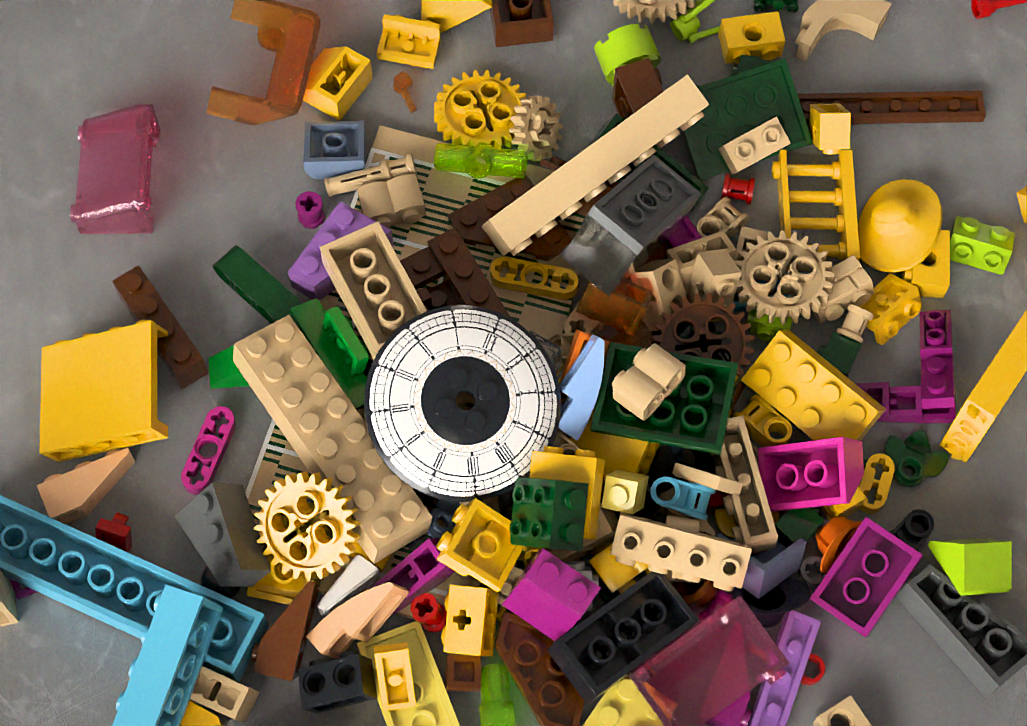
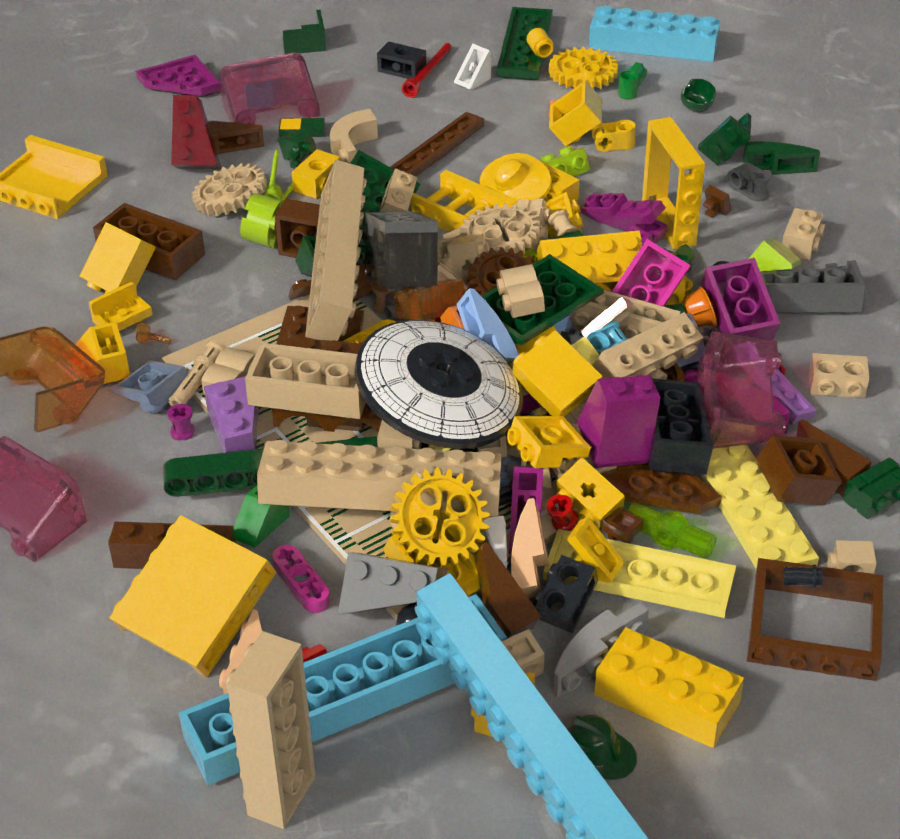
camera: 50 degrees left, 25 degrees down
green bracket [290,299,369,410] -> none
yellow gear [434,70,526,156] -> none
clear neon green piece [434,142,528,179] -> none
tan gear [509,96,563,161] -> none
dark green bracket [509,478,588,551] -> none
yellow brick [809,103,851,154] -> none

